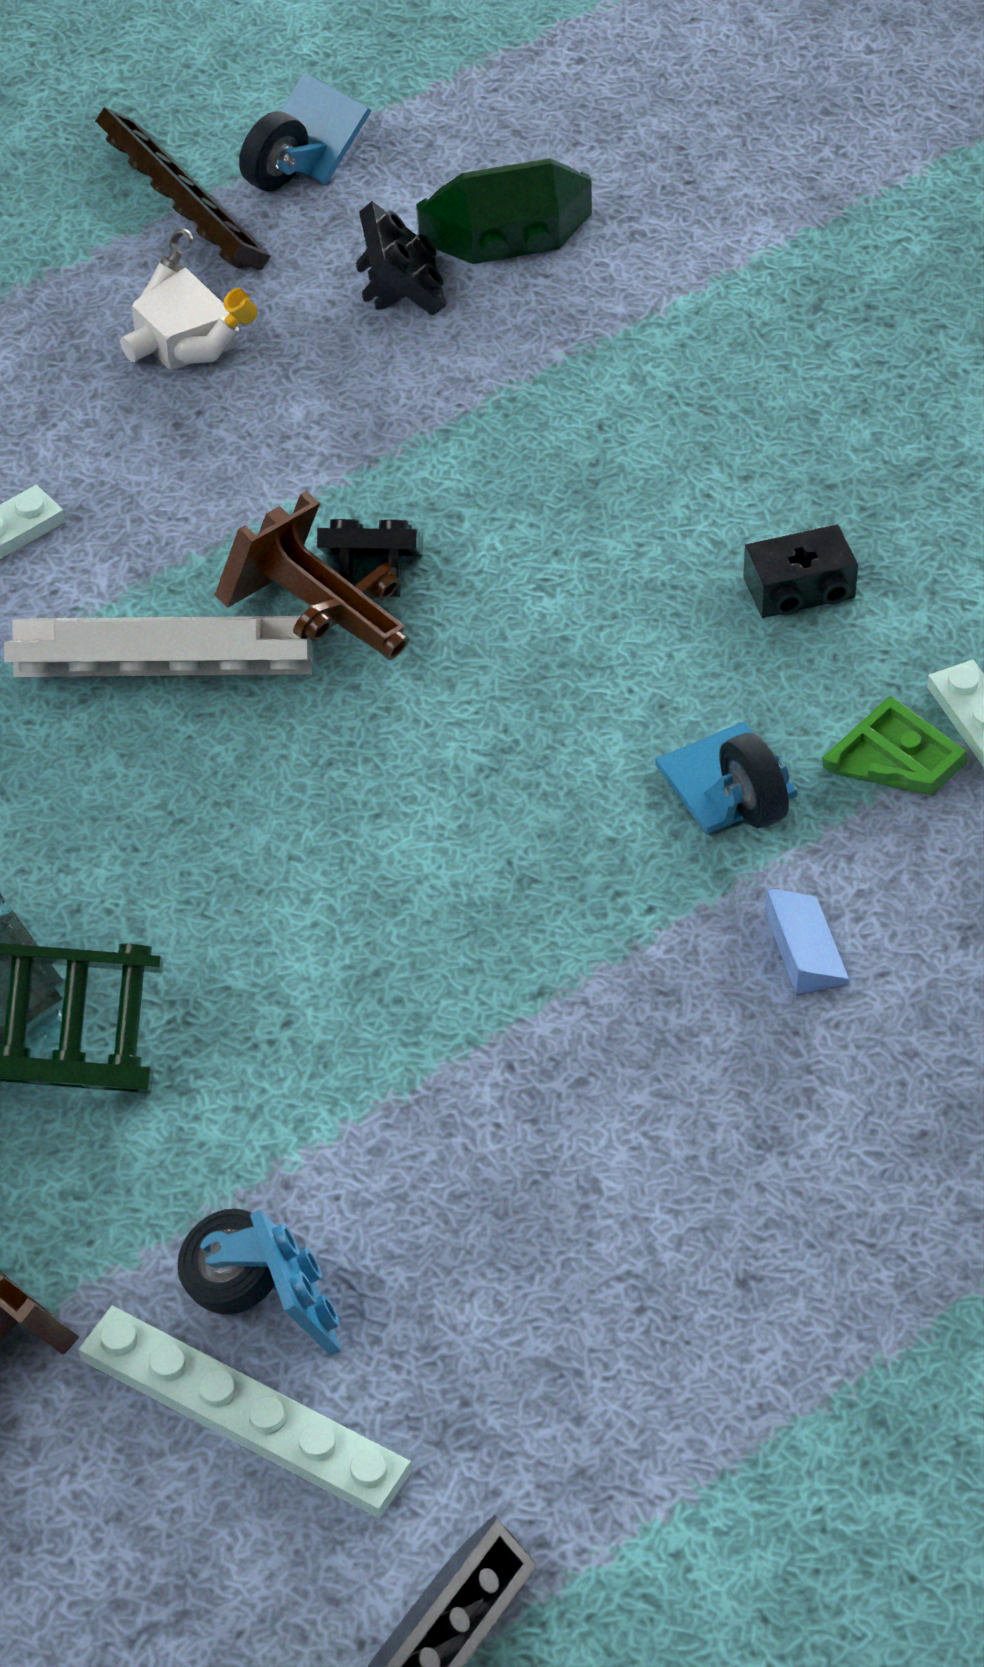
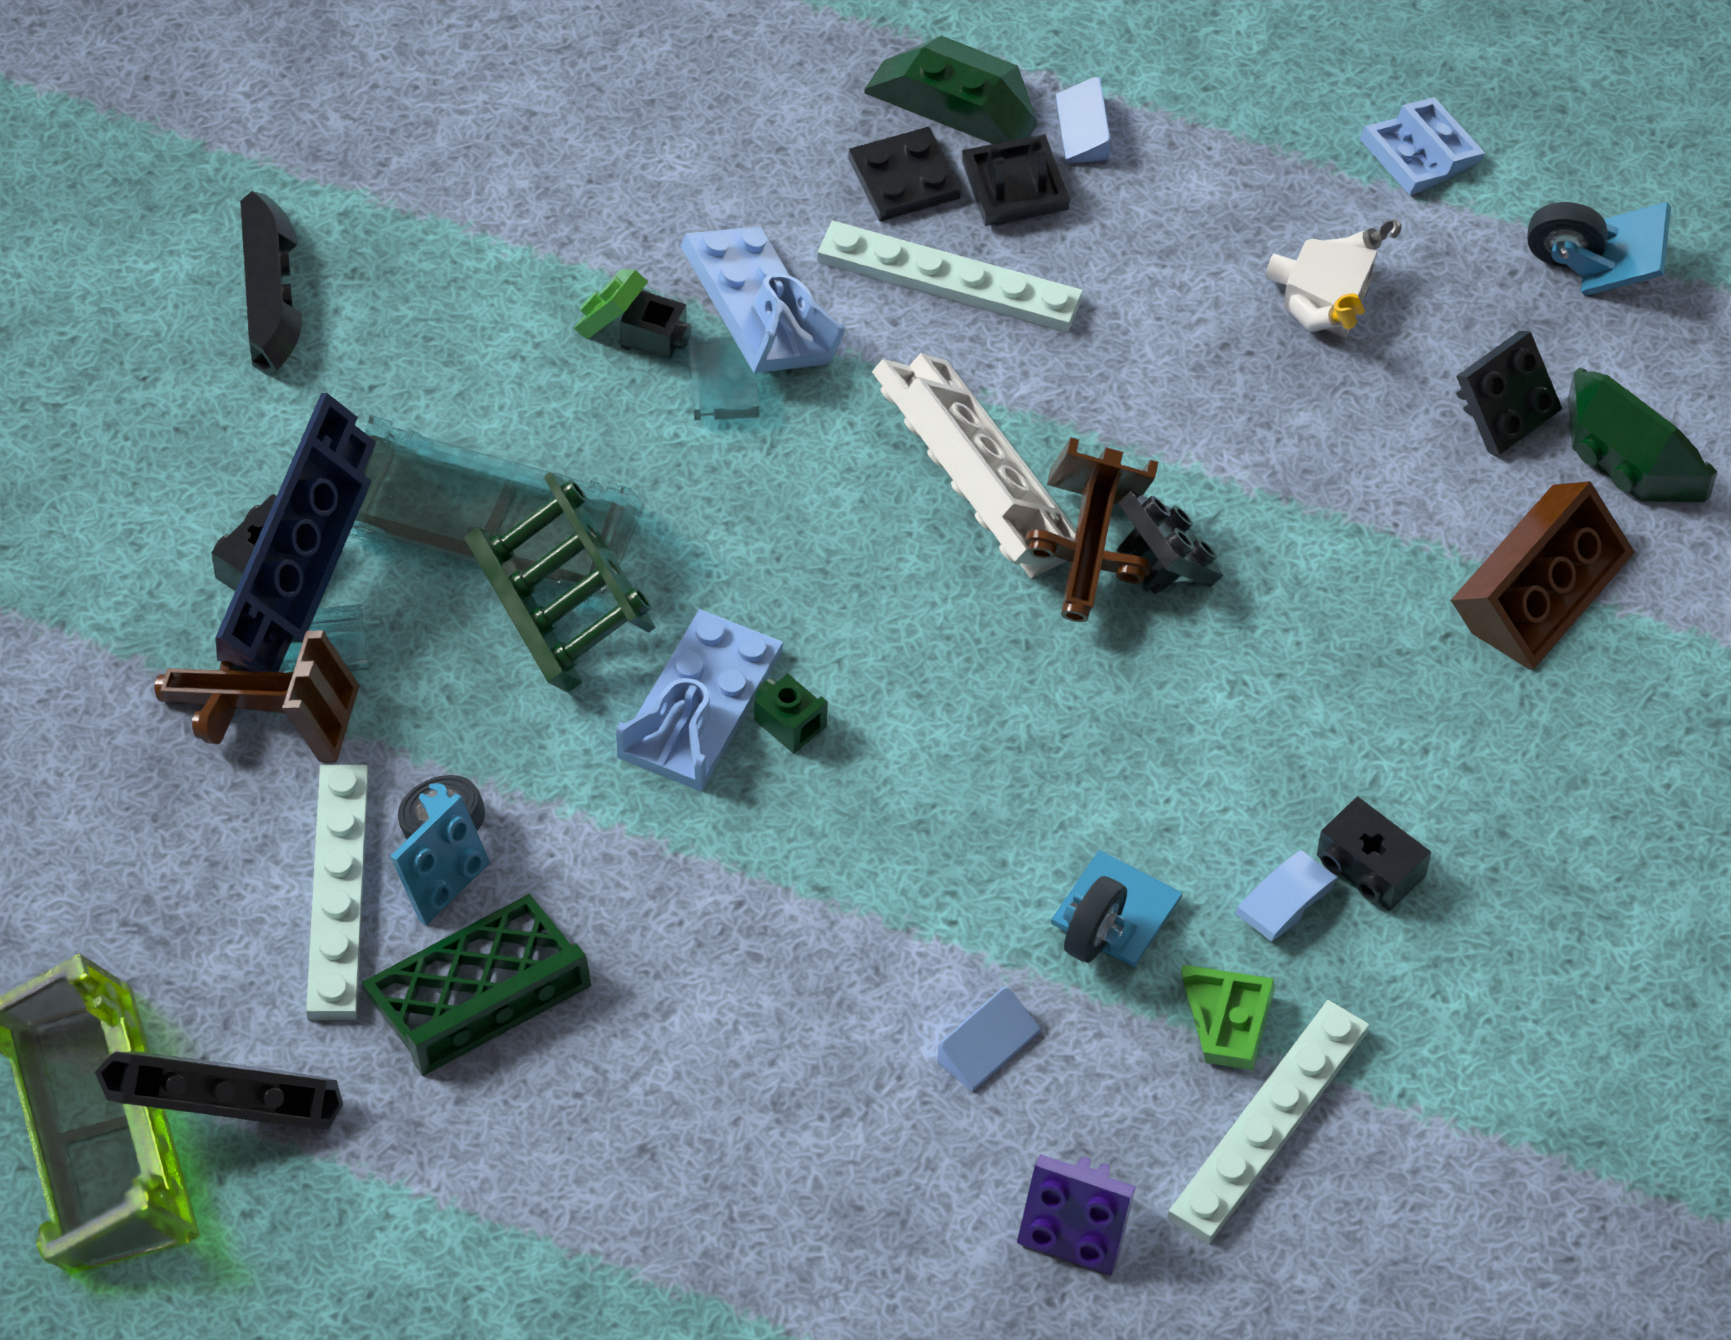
camera: 55 degrees right, 5 degrees up
dark brown plate [95,107,271,270] -> none
none -> dark green fence [362,893,592,1076]
none -> light blue plate [616,609,783,792]
none -> dark green brick [754,673,828,754]
none -> light blue slope [1235,850,1338,942]
none -> light blue slope [1359,97,1485,196]
none -> reddish brown slope [1450,481,1635,670]

